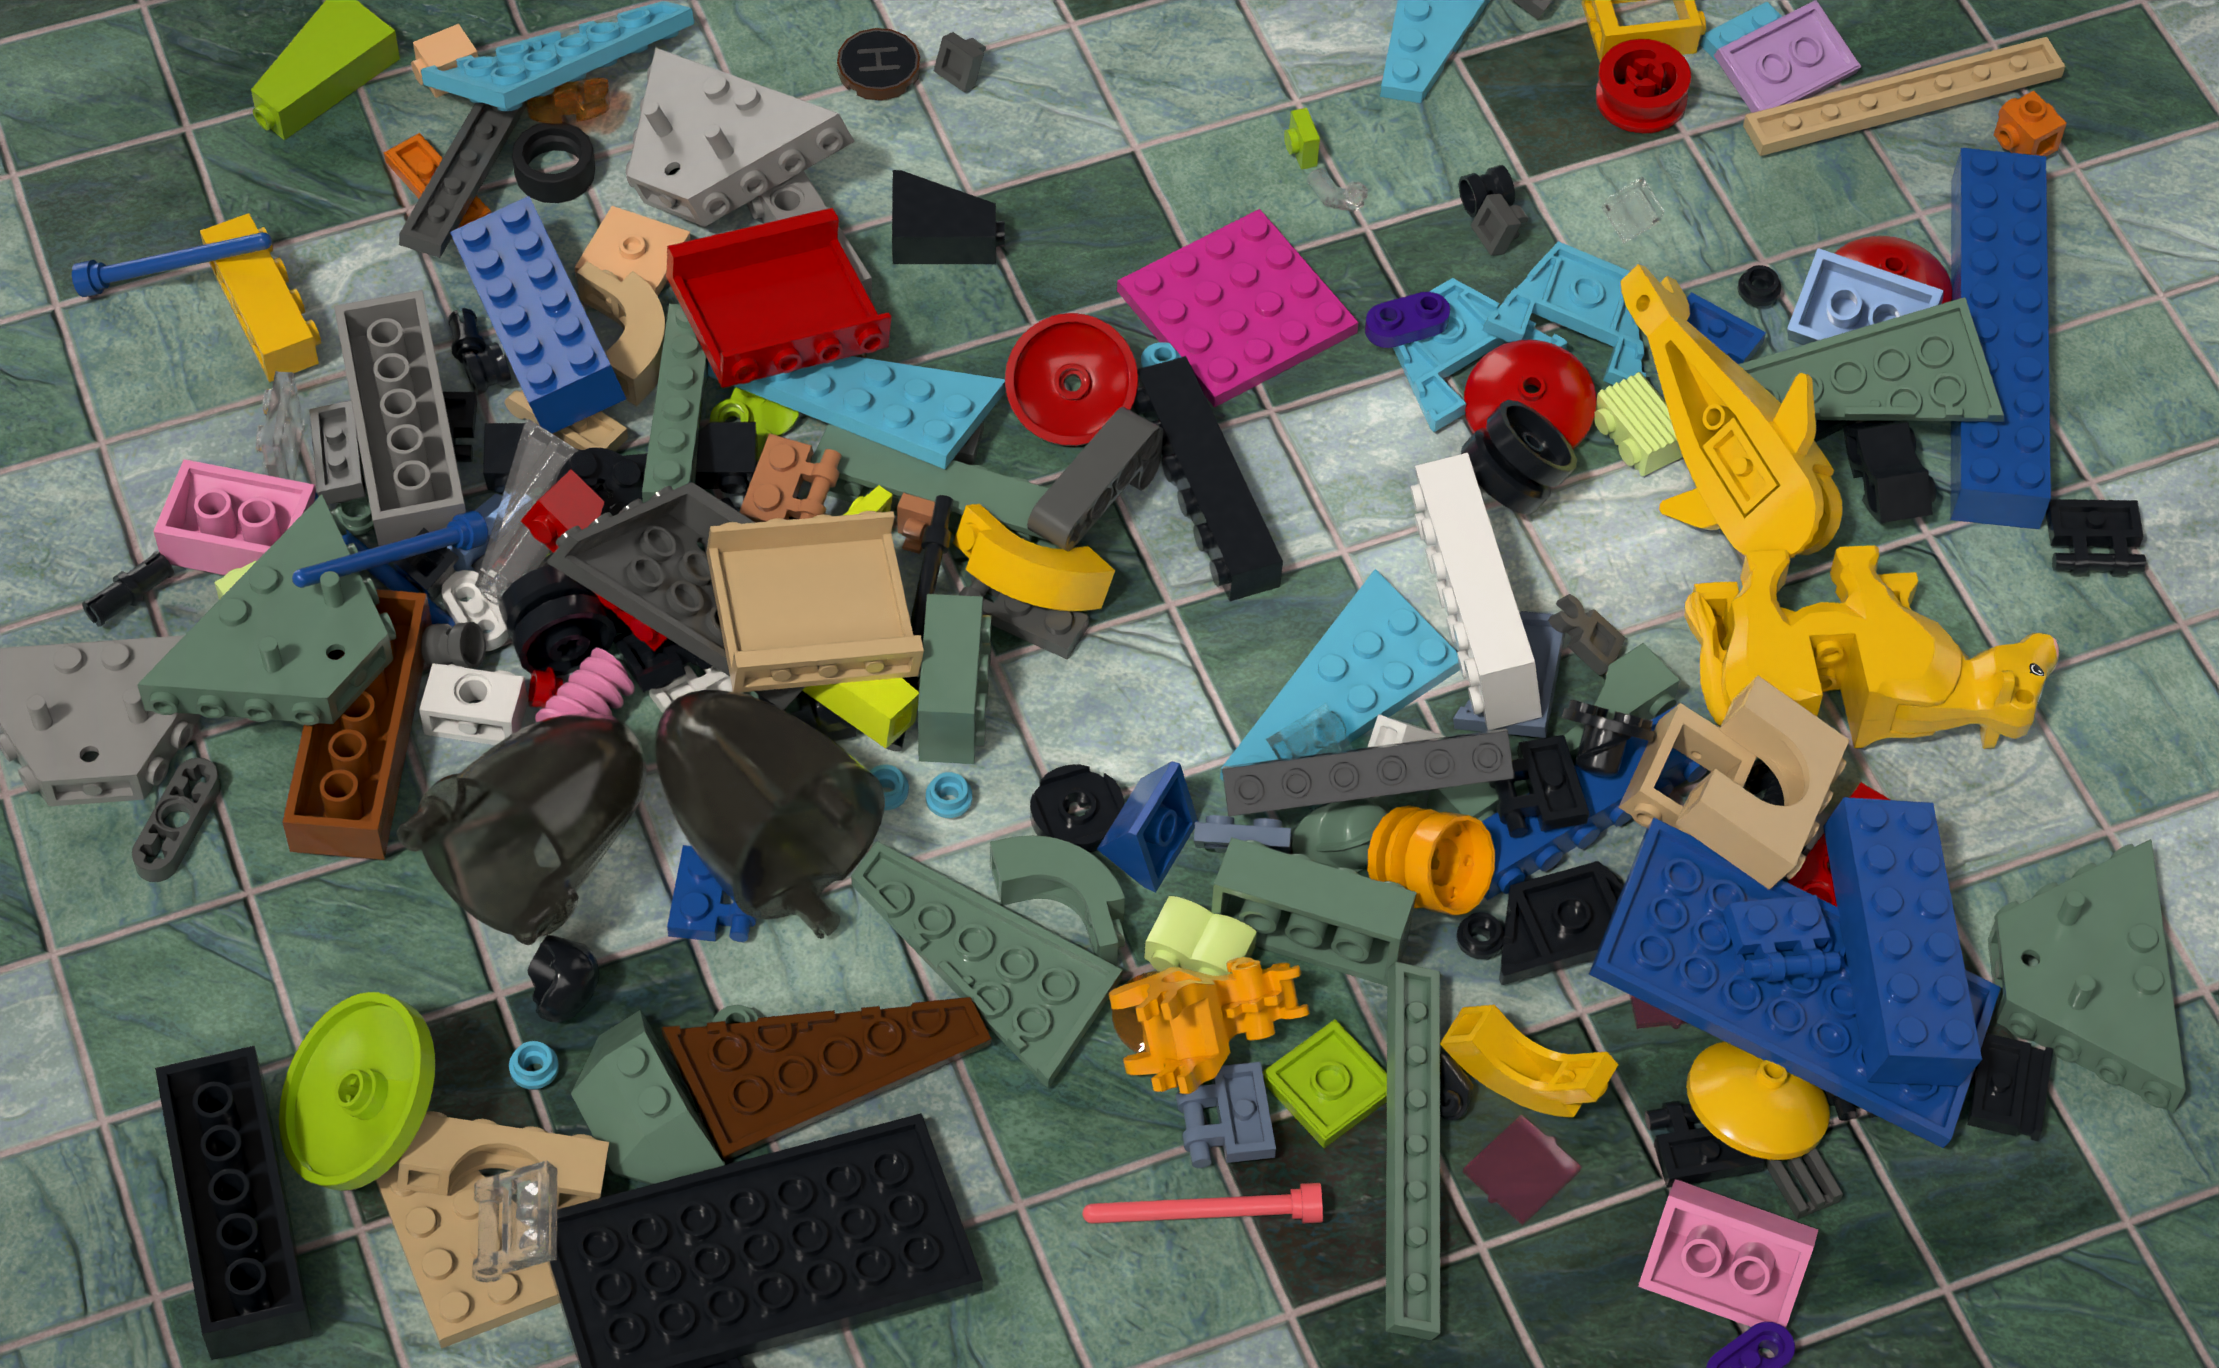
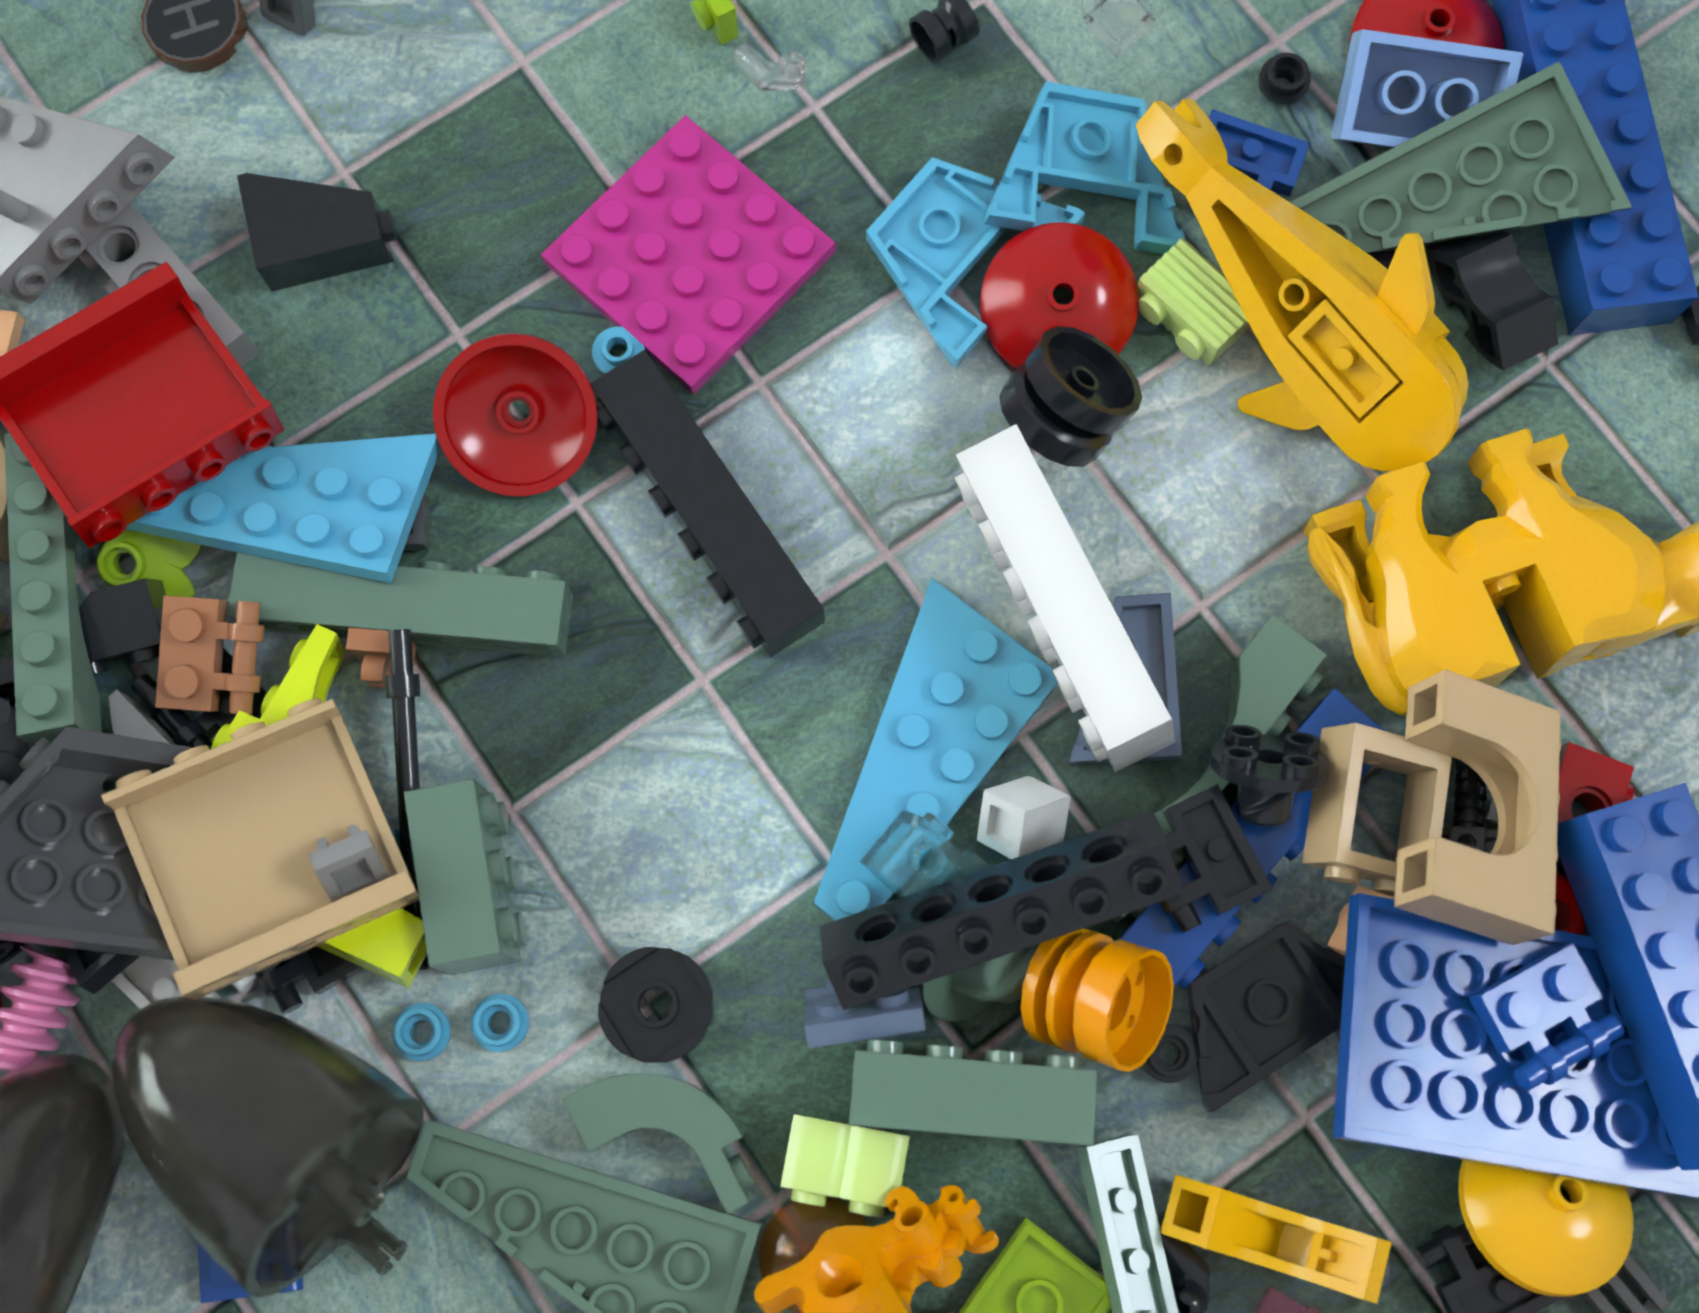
camera: 10 degrees left, 20 degrees up
yellow arch [953,504,1115,611] -> none
dark grey plate [959,575,1089,659] -> none
dark grey beam [1027,407,1163,551] -> none
blue slope [1097,761,1199,893] -> none
dark purple plate [1365,292,1450,348] -> none
dark grey tile [1470,194,1529,256] -> none
dark grey plate [1548,594,1625,676] -> none
none -> light grey tile [309,824,389,902]

